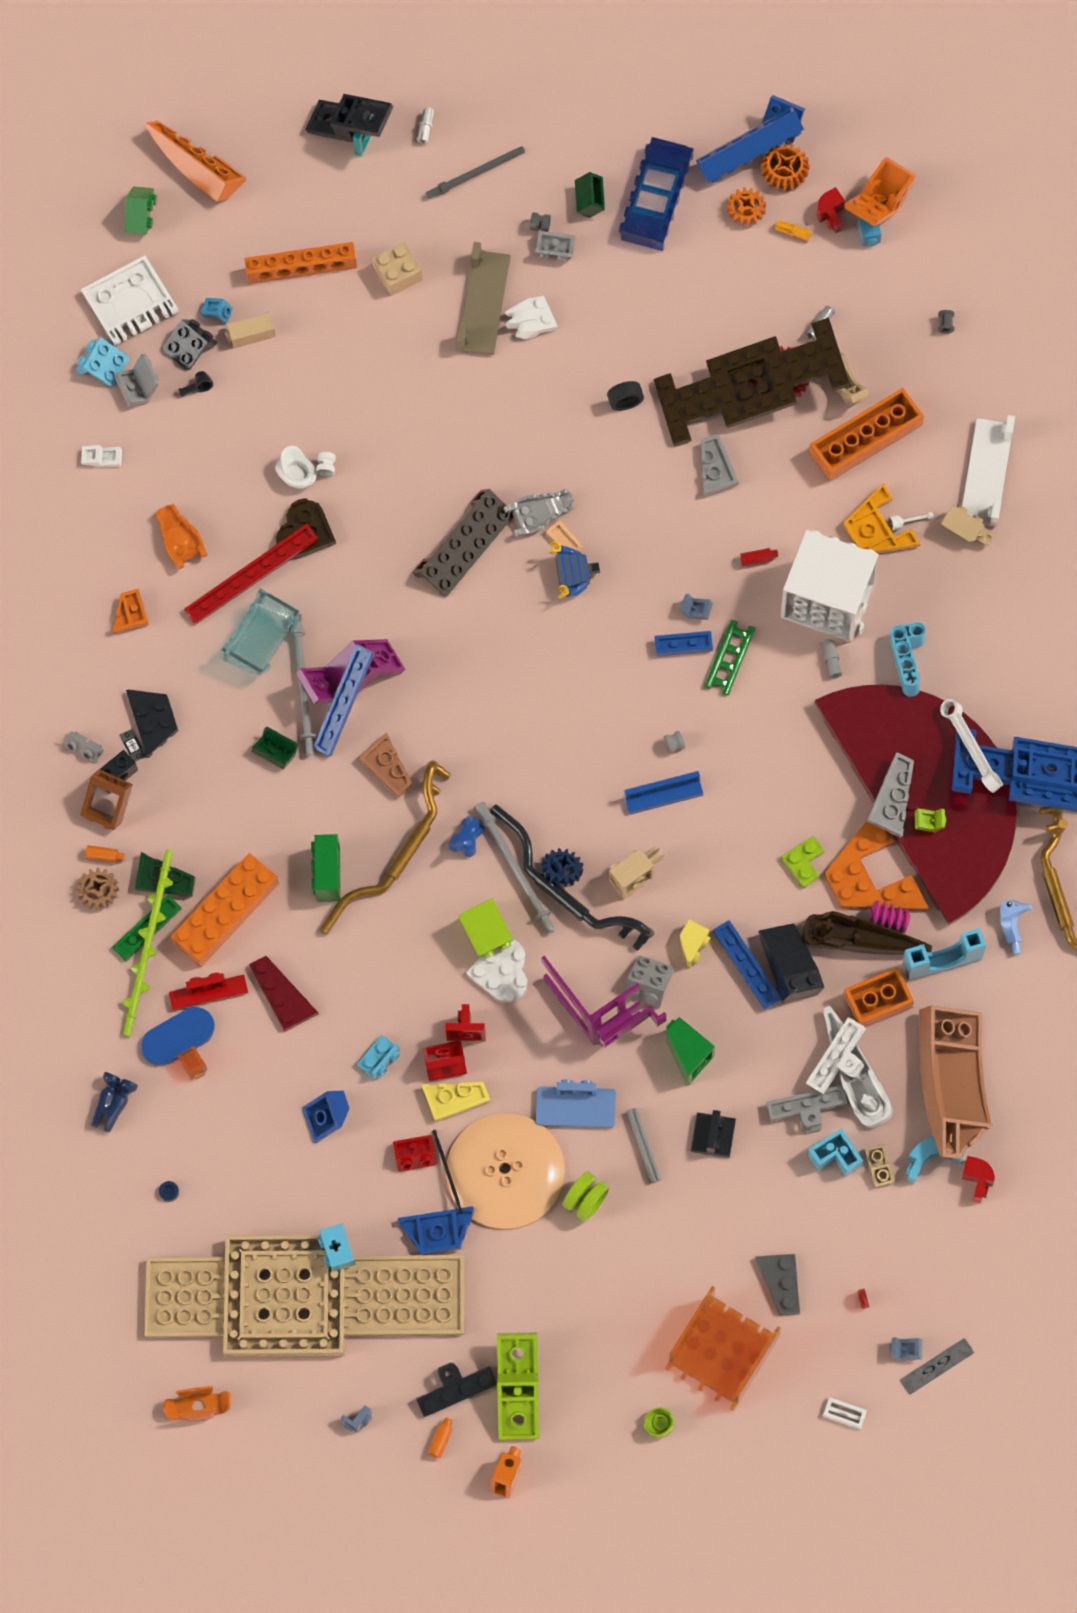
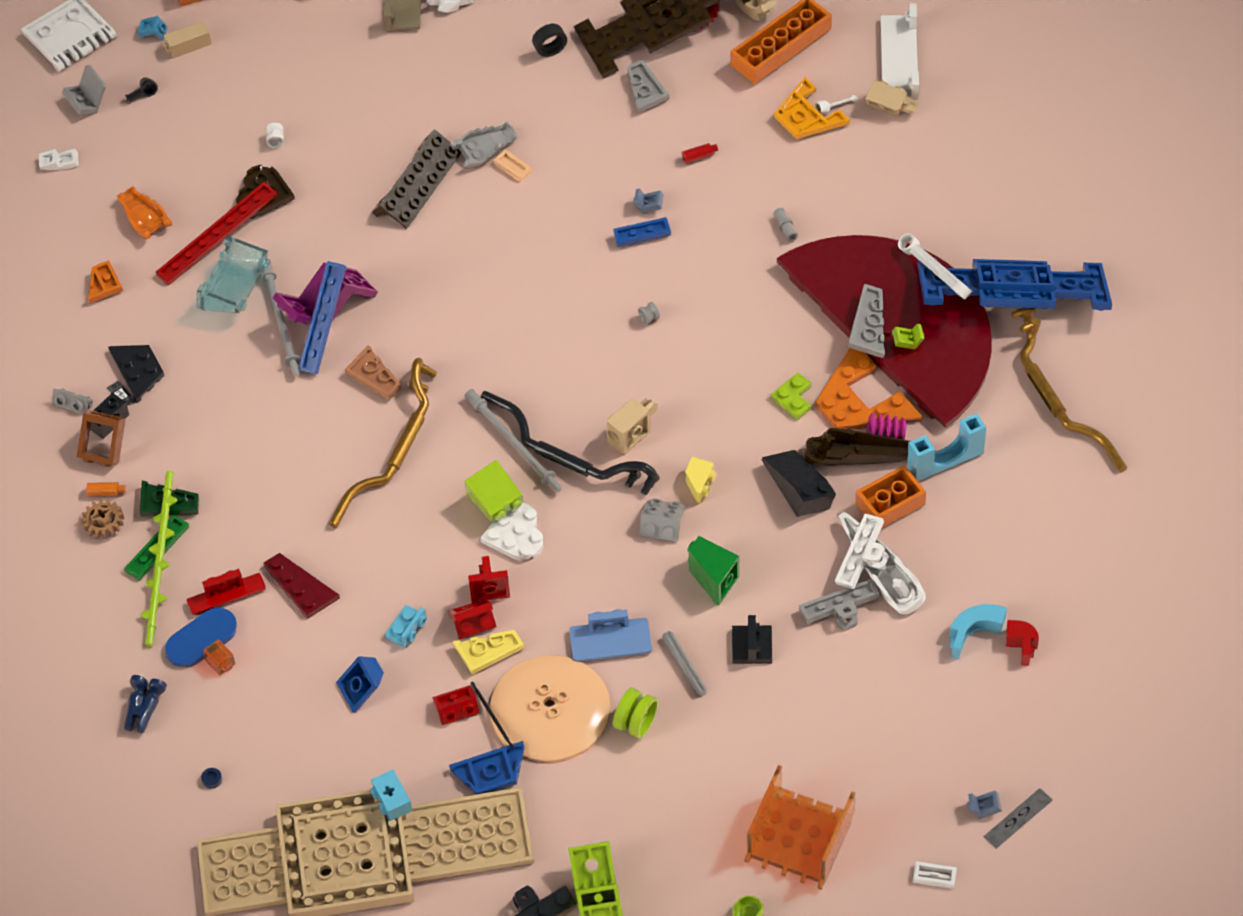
camera: 10 degrees left, 15 degrees down
medium azure bracket [75,337,129,387] -> none
bracket [163,319,217,370] -> none
orange brick [171,853,280,967] -> none
dark green bracket [251,726,298,770] -> none
white piece [275,446,317,489] -> none
green brick [311,834,341,902] -> none
blue animal [448,816,485,857] -> none
dark blue gear [541,848,584,887] -> none
magenta piece [541,956,667,1048] -> none
torso [549,541,600,599] -> none
blue fence [624,771,703,815] -> none
green bar [704,620,755,696] -> none
blue plate [713,920,781,1011] -> none
dark grey wing [755,1254,800,1316] -> none
white piece [781,530,879,642] -> none
medium azure brick [807,1128,863,1177] -> none
clear red tile [857,1288,870,1309] -> none
tan slope [864,1144,894,1187] -> none
medium azure beam [890,622,926,697] -> none
nougat slope [919,1005,994,1159] -> none
light blue animal [1000,900,1033,955] -> none

